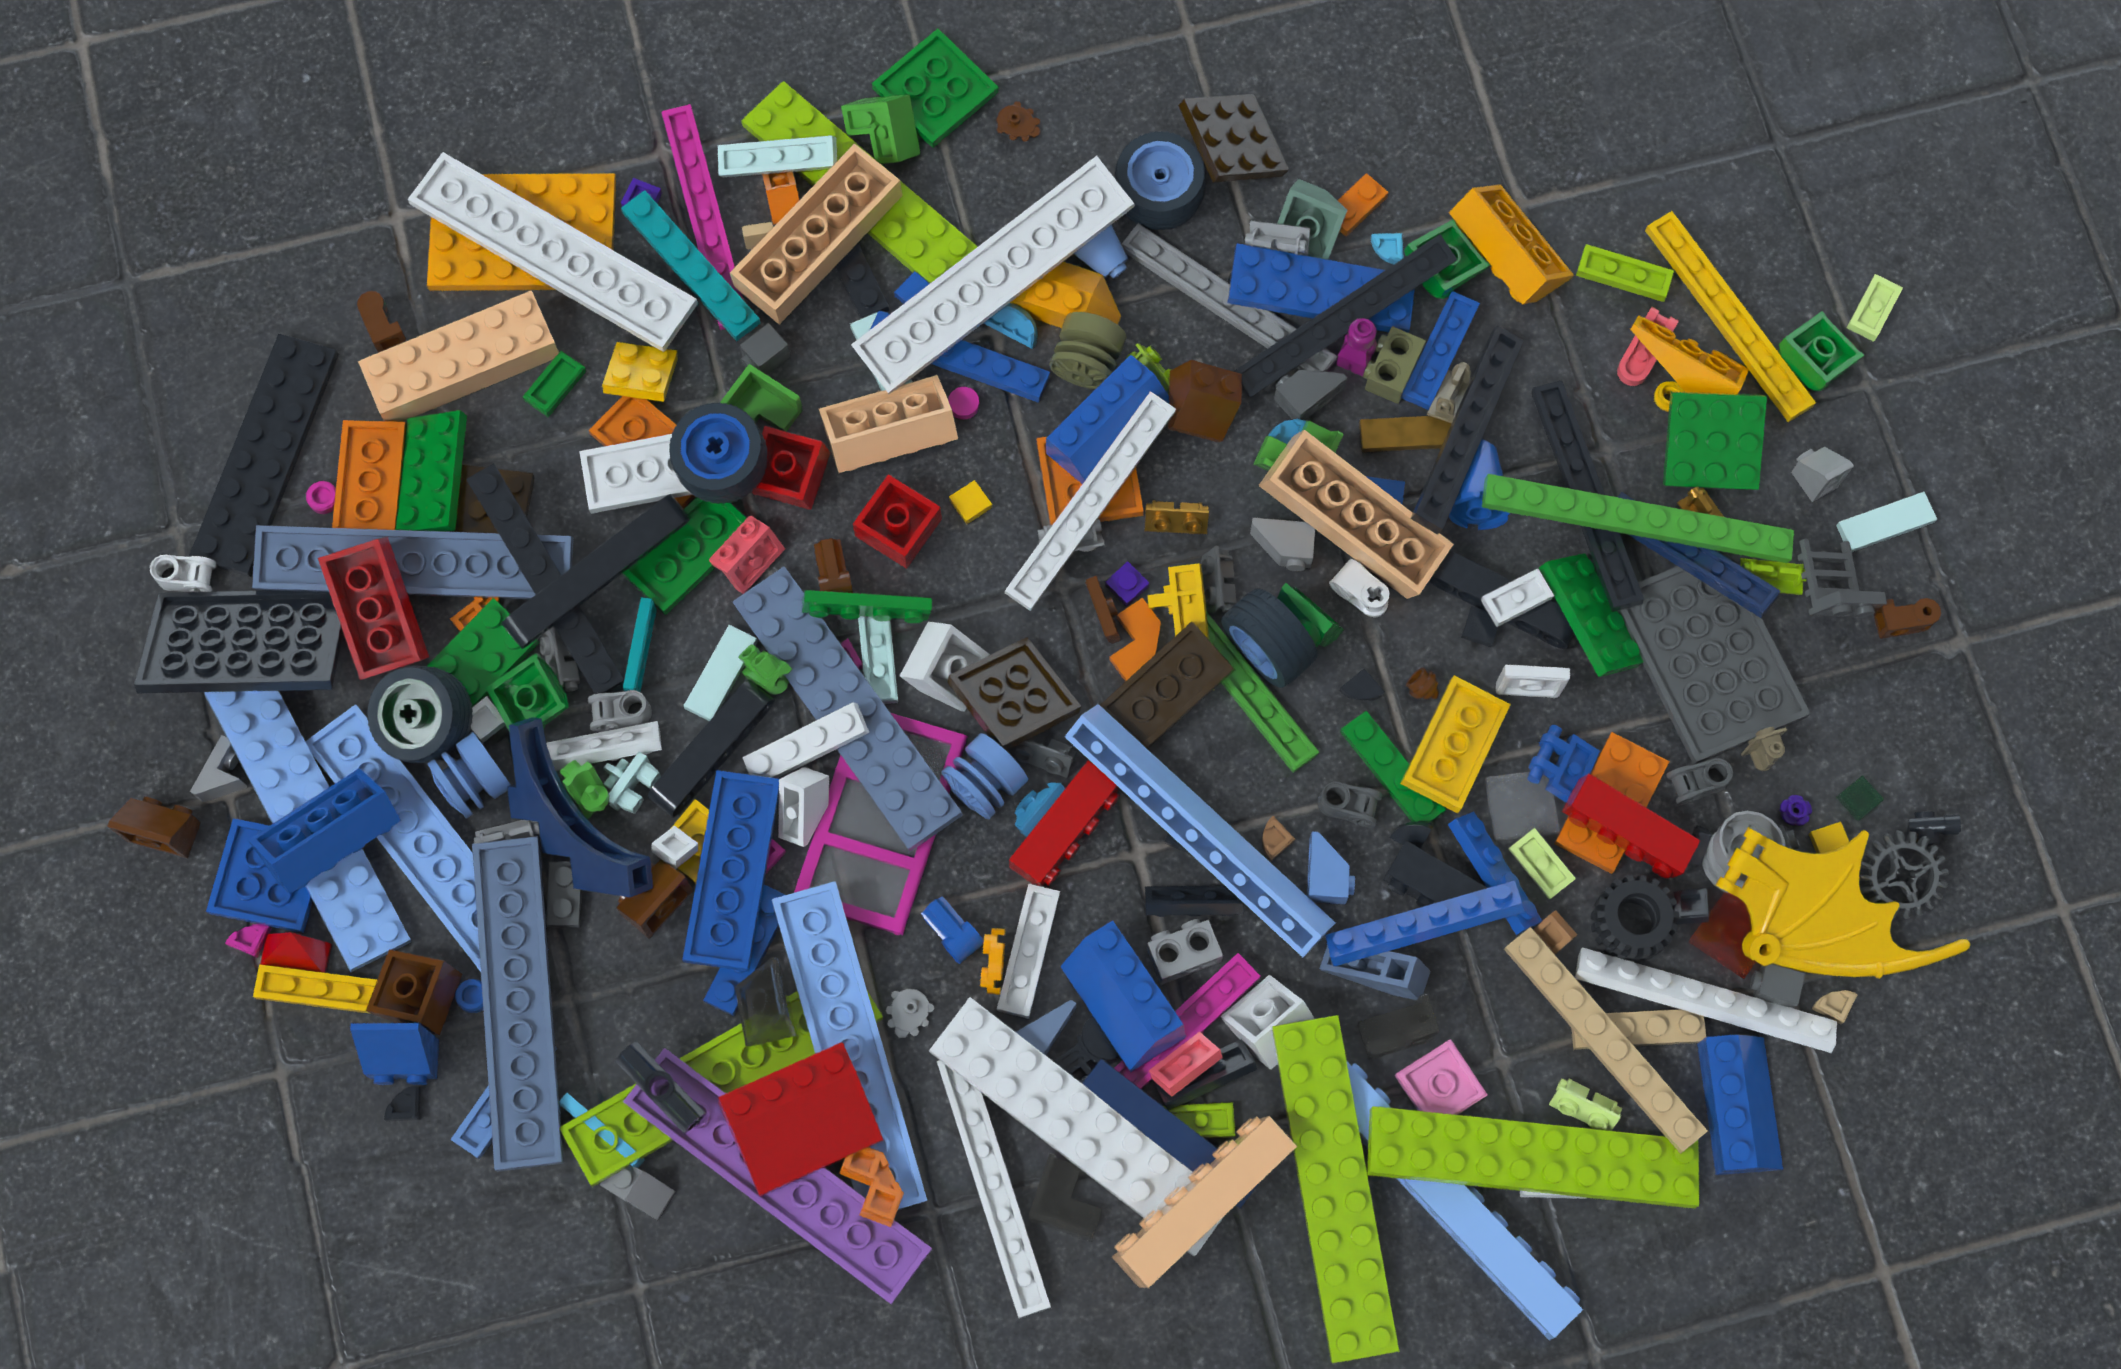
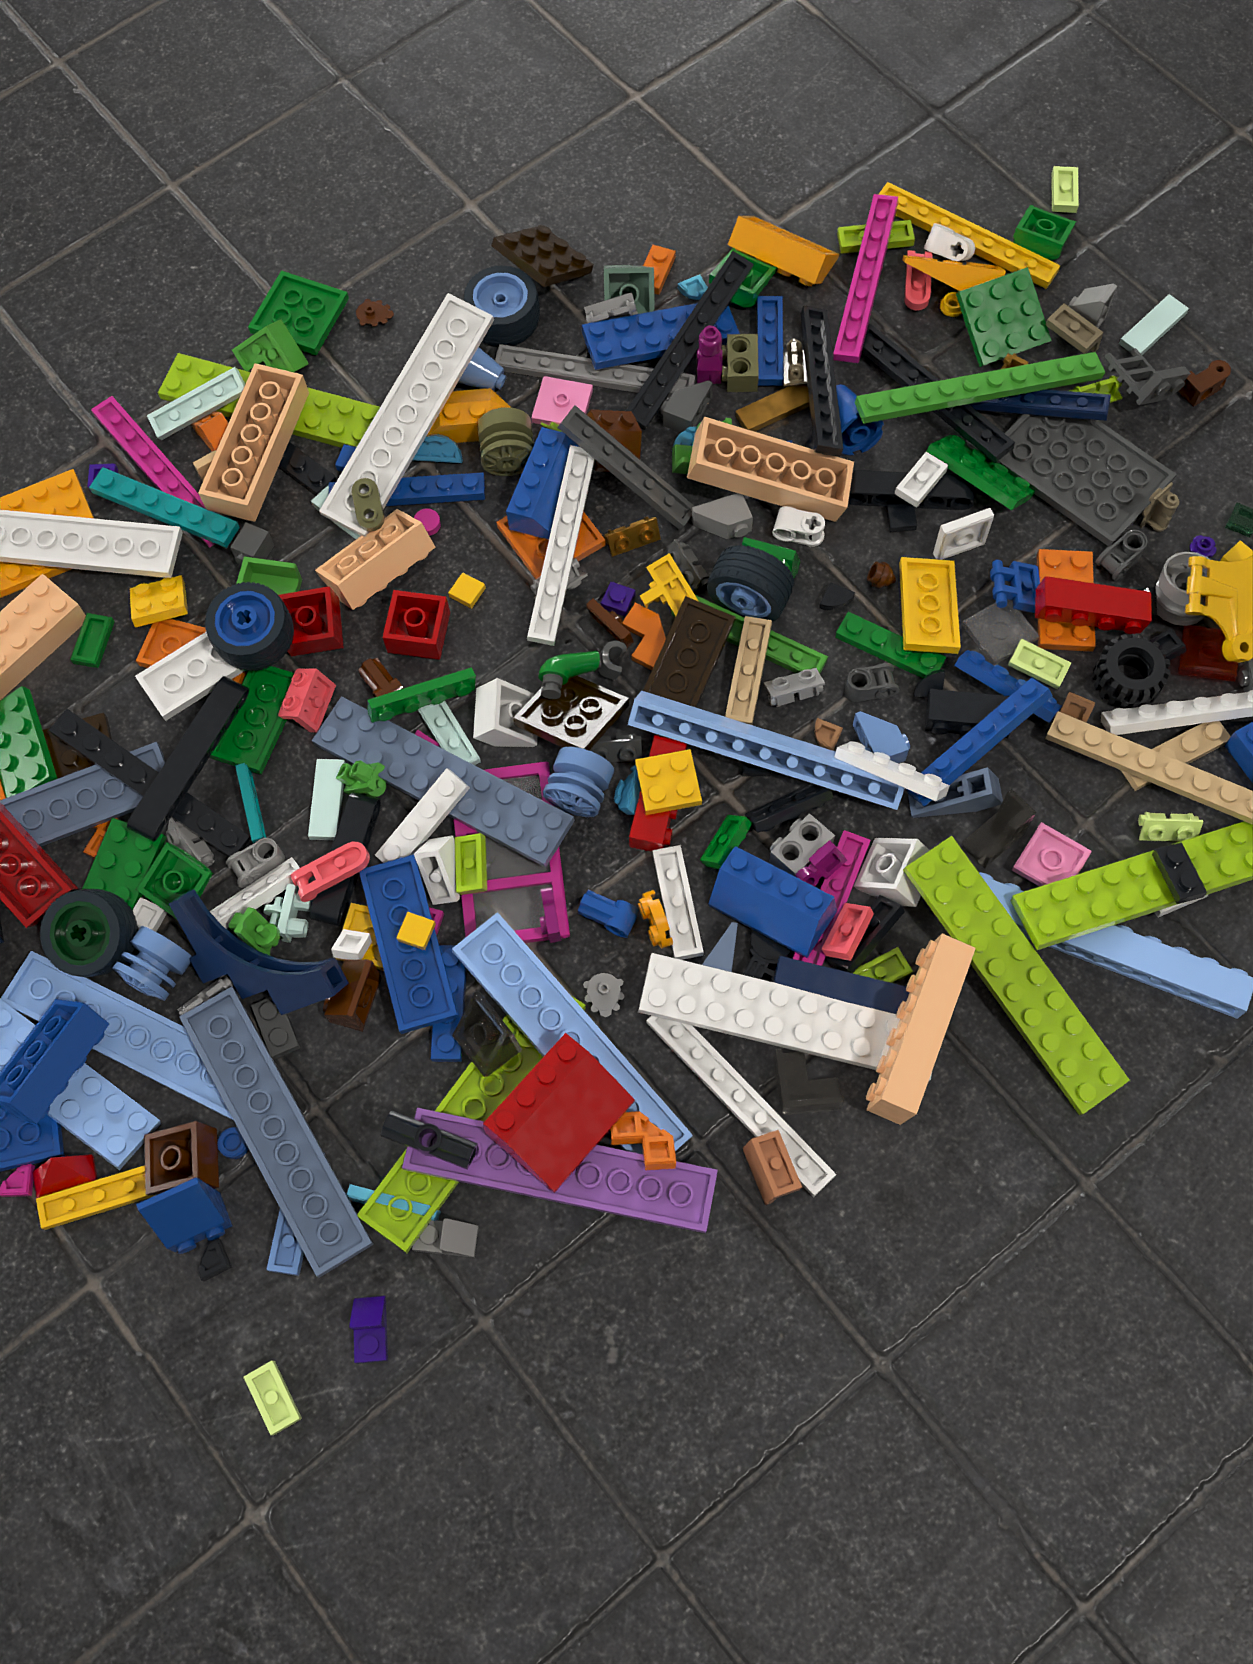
camera: 20 degrees left, 5 degrees down
none -> yellowish green plate [244,1360,302,1436]
none -> coral plate [290,842,370,902]
none -> dark purple slope [350,1296,388,1364]
none -> olive plate [351,478,385,532]
none -> yellow tile [396,912,436,950]
none -> lime plate [455,833,487,895]
none -> bright pink plate [531,376,593,426]
none -> piece [538,641,627,699]
none -> magenta plate [539,888,561,943]
none -> dark grey plate [557,405,695,530]
none -> yellow plate [635,749,702,815]
none -> green plate [700,815,753,869]
none -> tan plate [725,616,772,725]
none -> nougat panel [743,1130,802,1205]
none -> light grey hinge [764,668,825,707]
none -> magenta plate [795,840,847,887]
none -> dark pink plate [833,194,898,363]
none -> white plate [834,741,950,801]
none -> white piece [924,223,975,261]
none -> dark tan panel [1046,304,1104,354]
none -> black plate [1152,842,1207,904]

